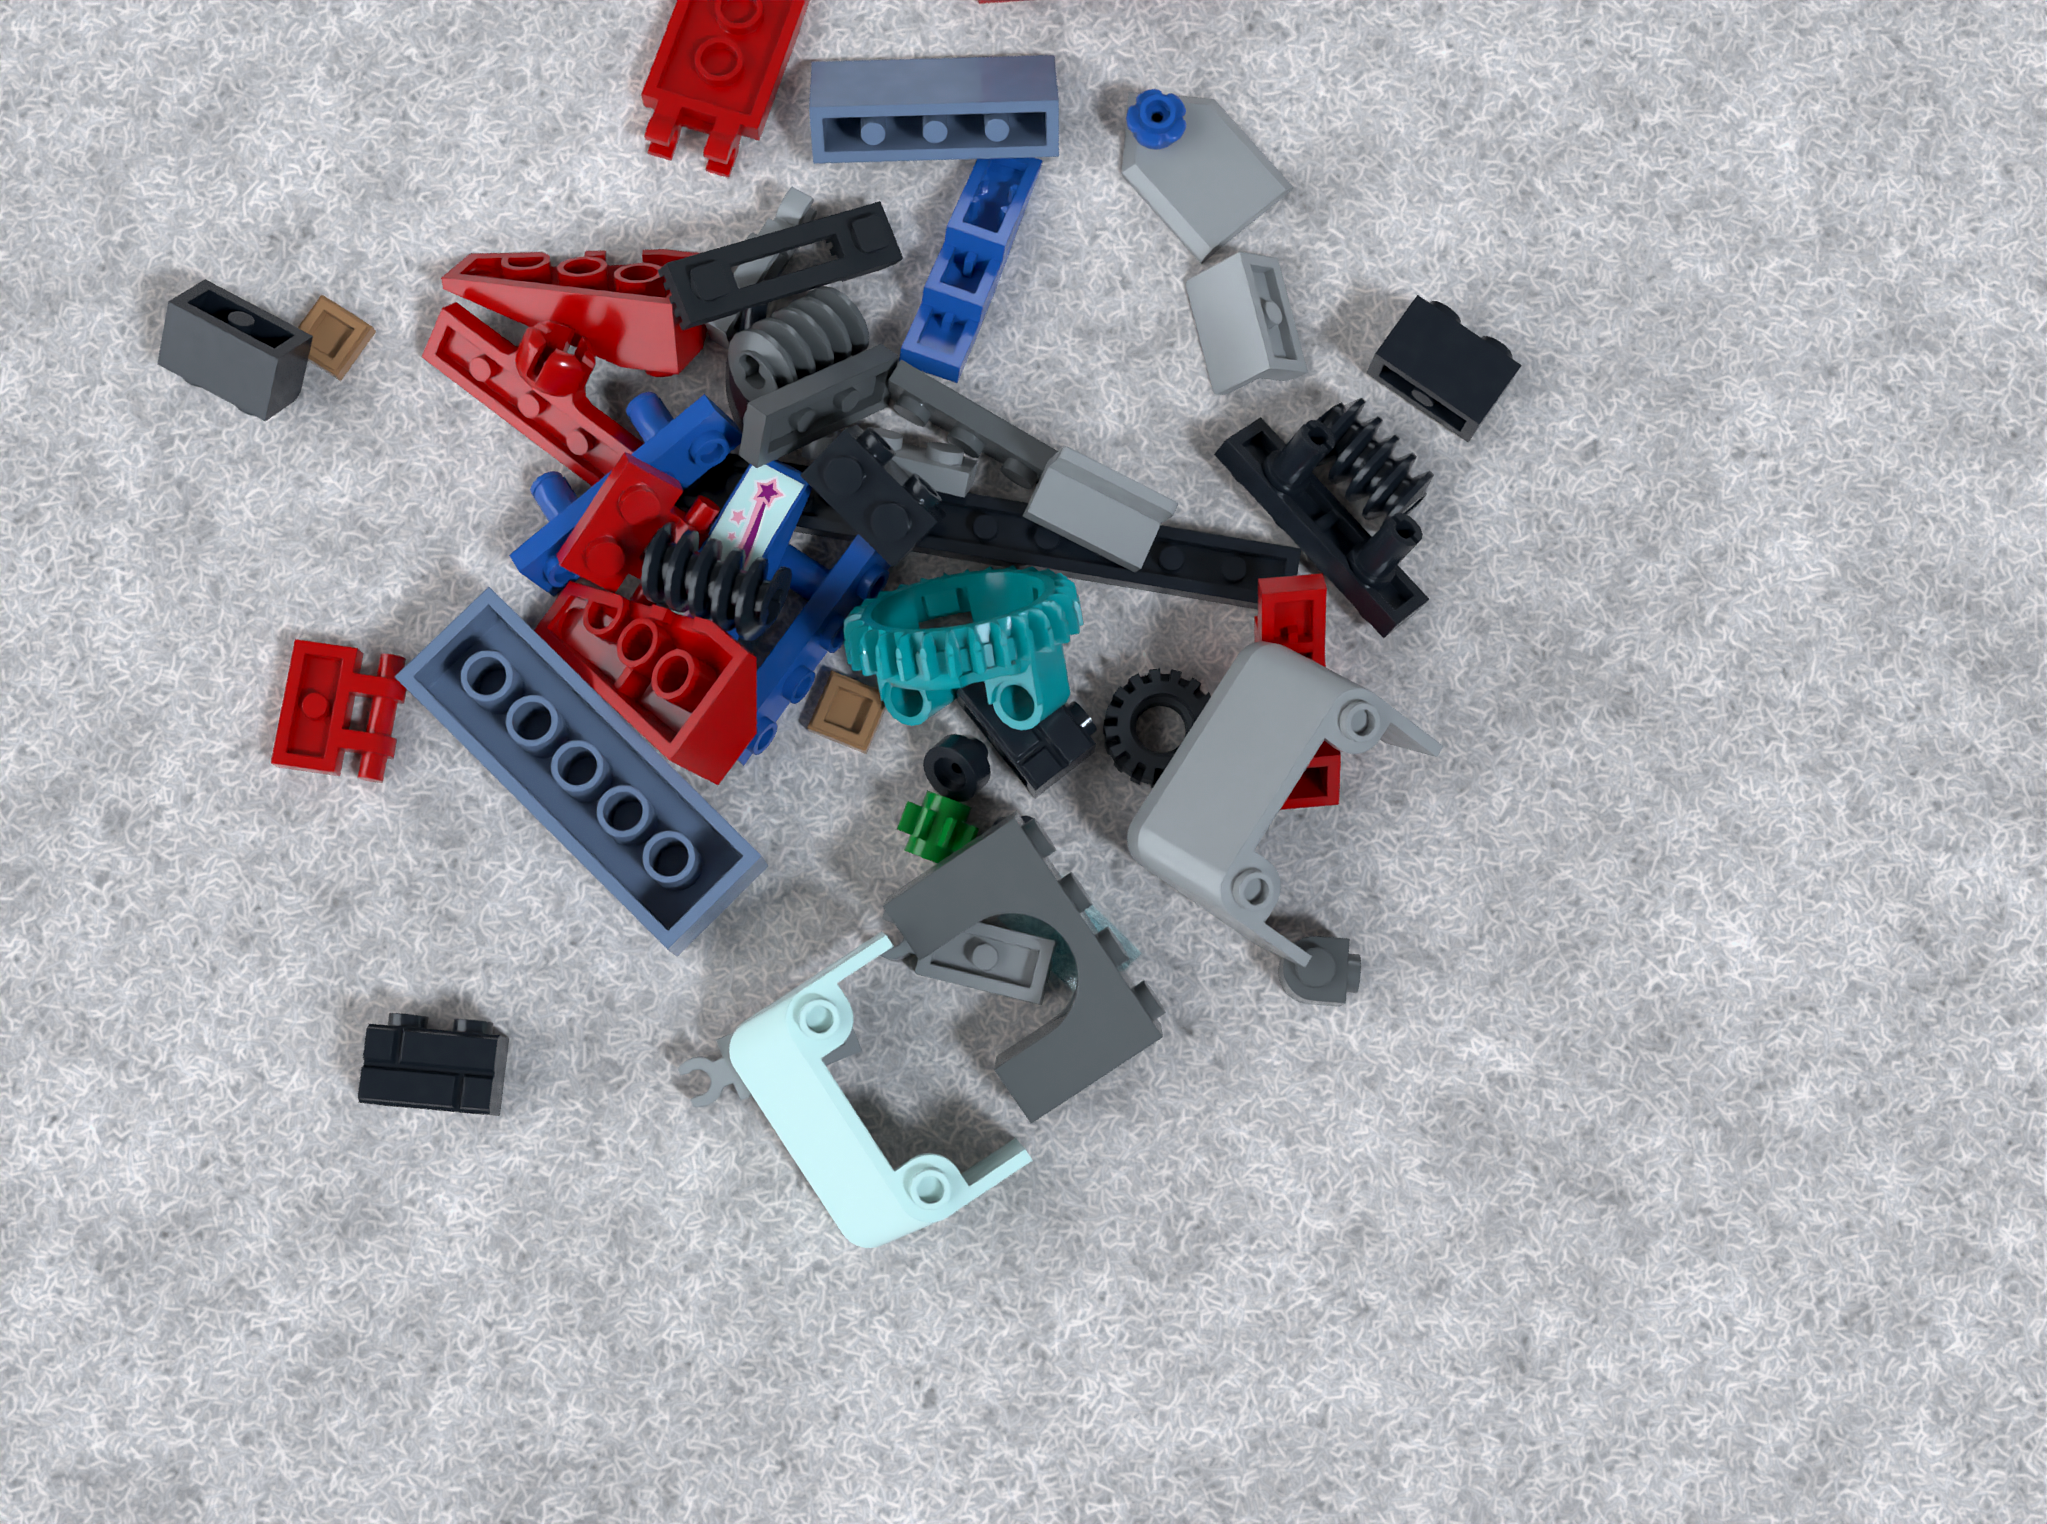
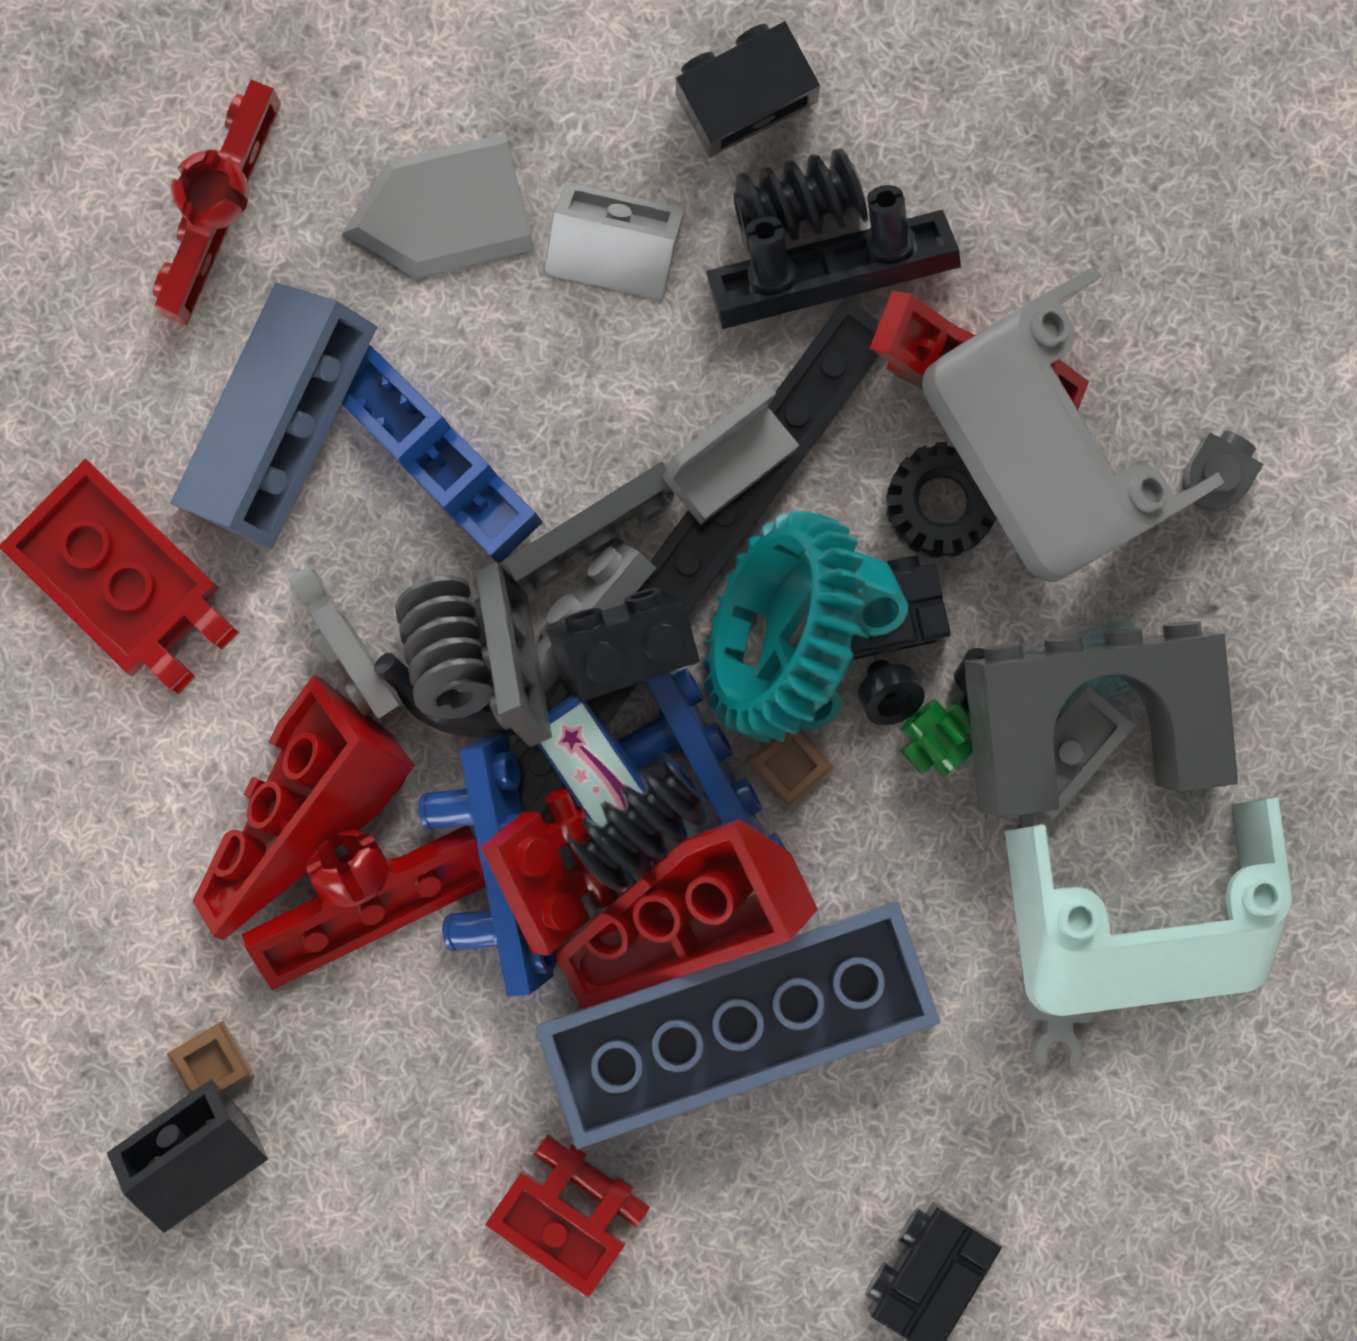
camera: 60 degrees left, 5 degrees up
black container [658,201,903,330] -> none
blue plate [1126,89,1186,150] -> none

